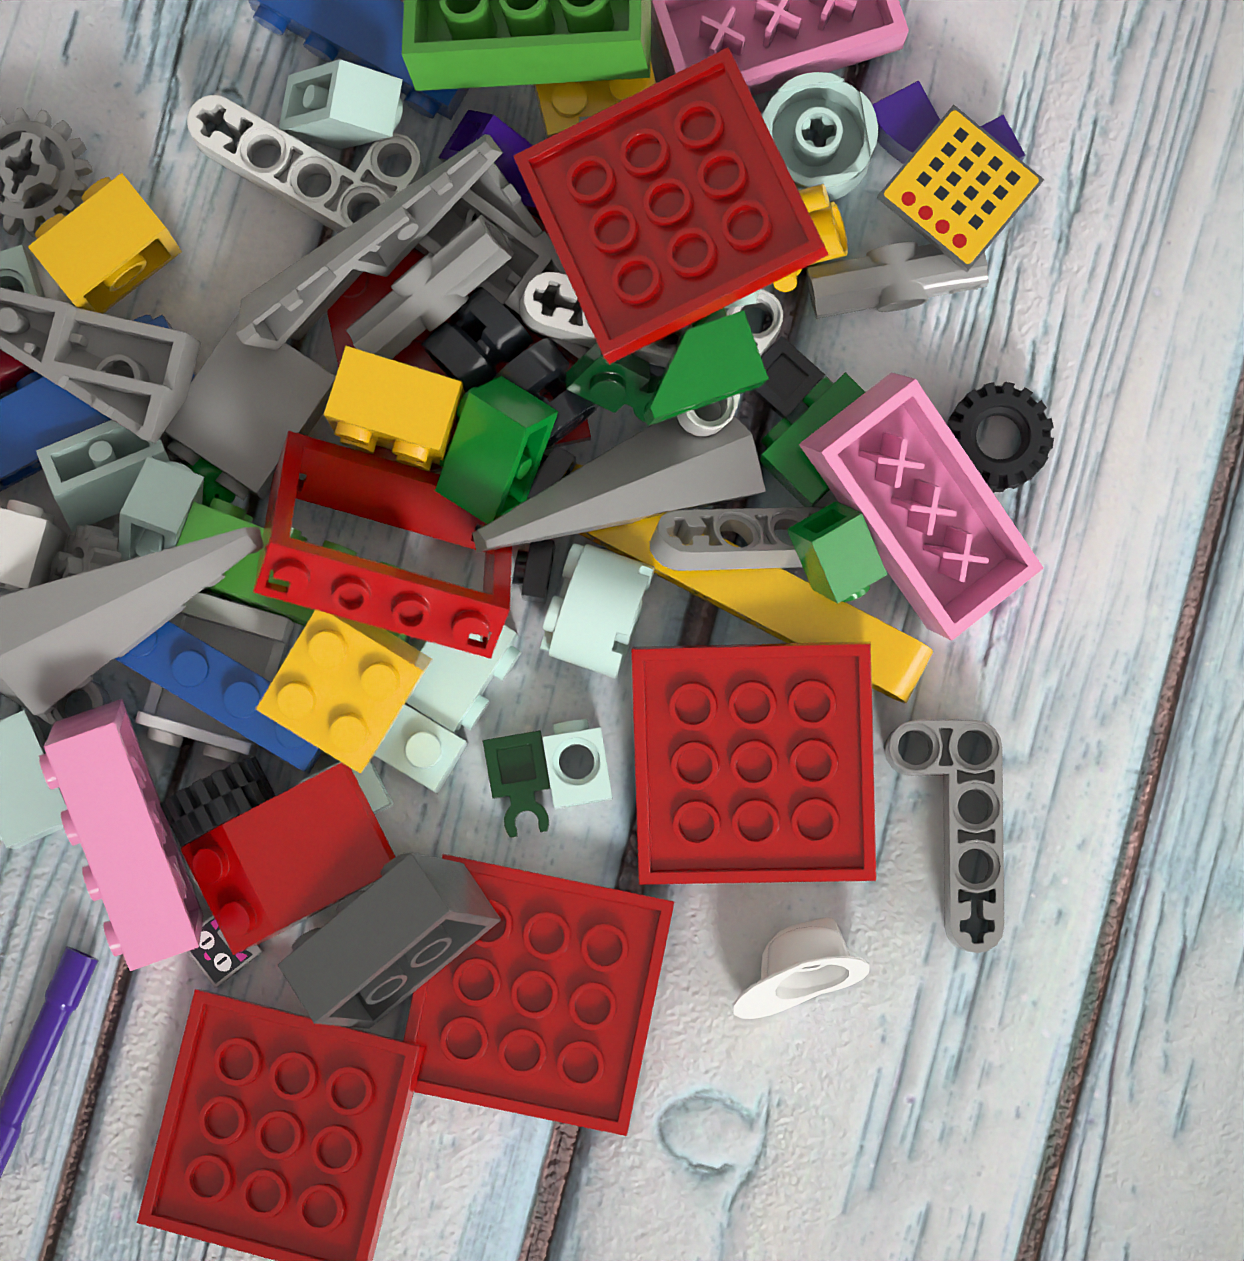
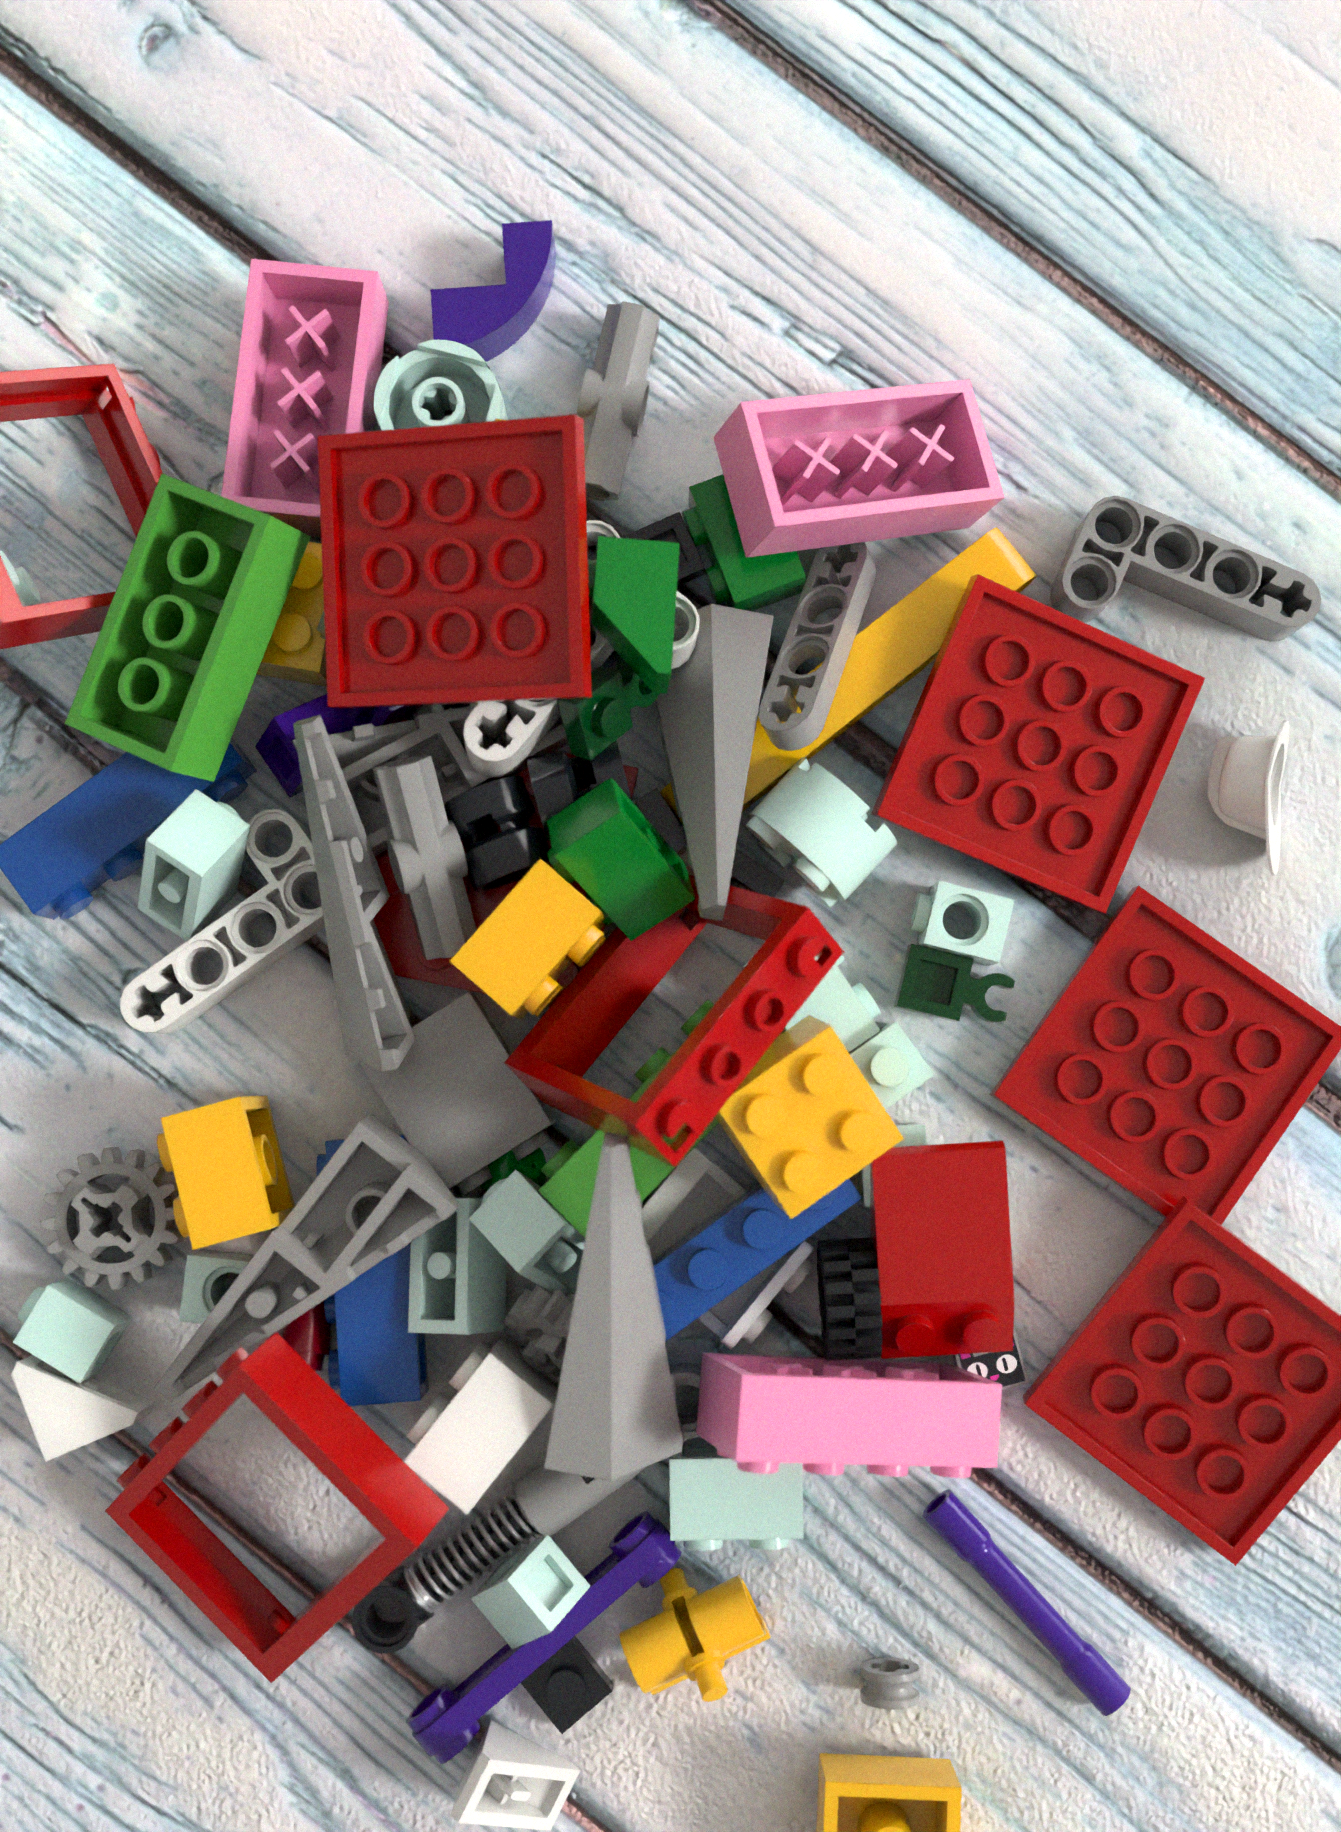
camera: 65 degrees left, 0 degrees up
dark grey brick [278,852,501,1029] -> none
brick [787,501,887,604] -> none
yellow tile [877,105,1044,272] -> none
black tyre [947,382,1054,492] -> none

